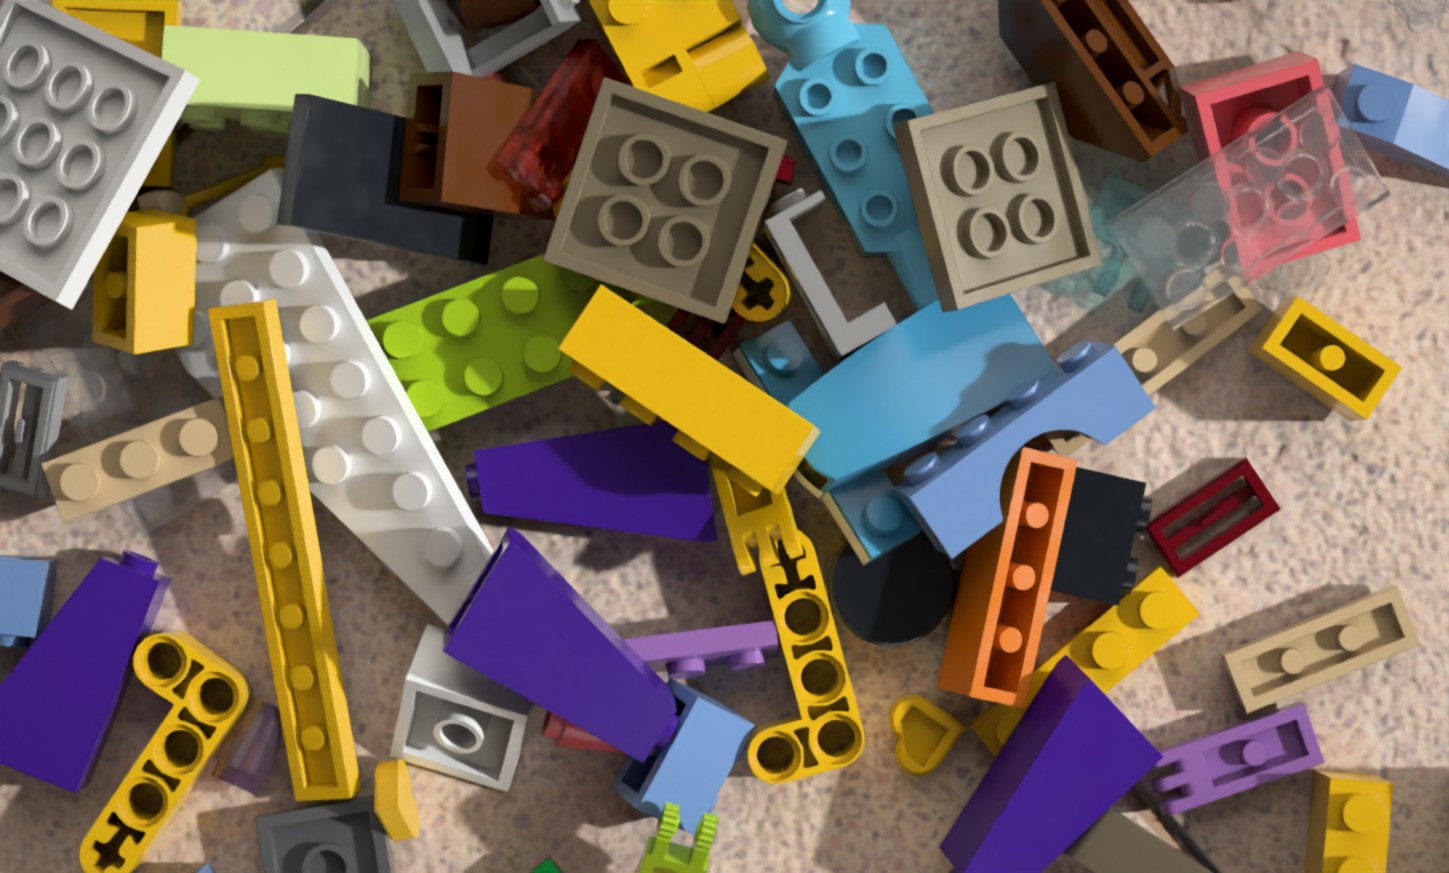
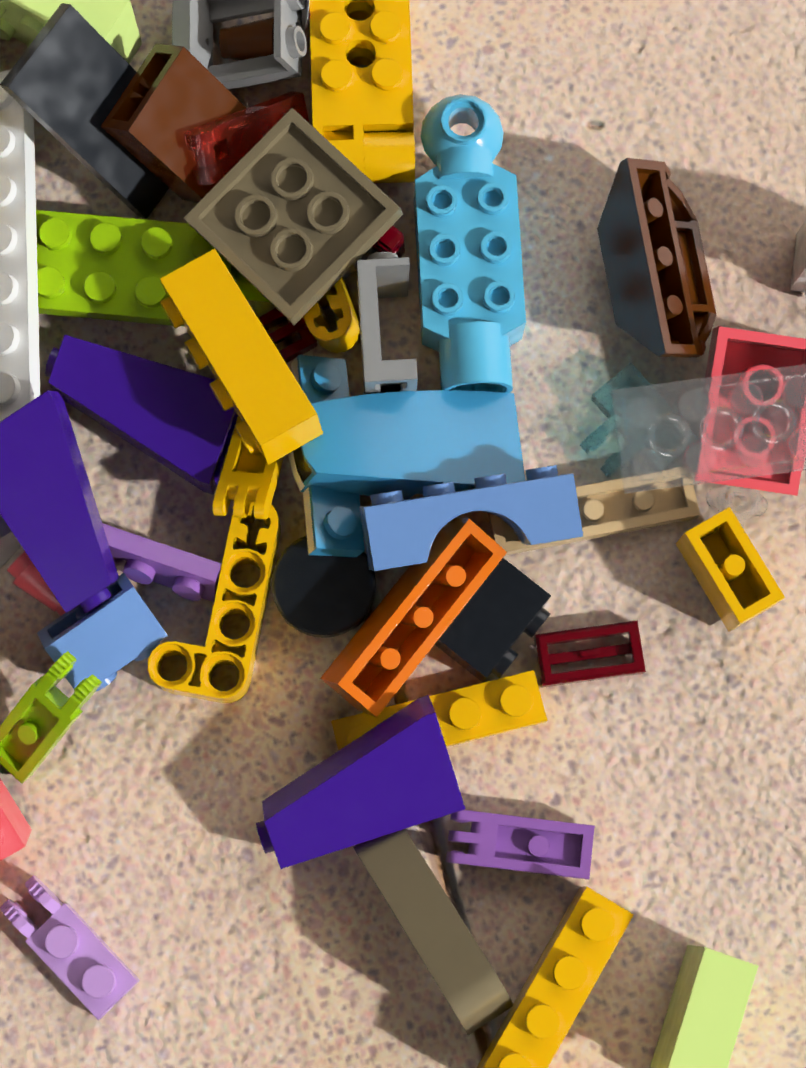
camera: 20 degrees right, 10 degrees down
yellow tile [888,693,966,776] -> none
dark tan plate [893,82,1103,313] -> none
tan plate [1220,585,1421,713] -> none

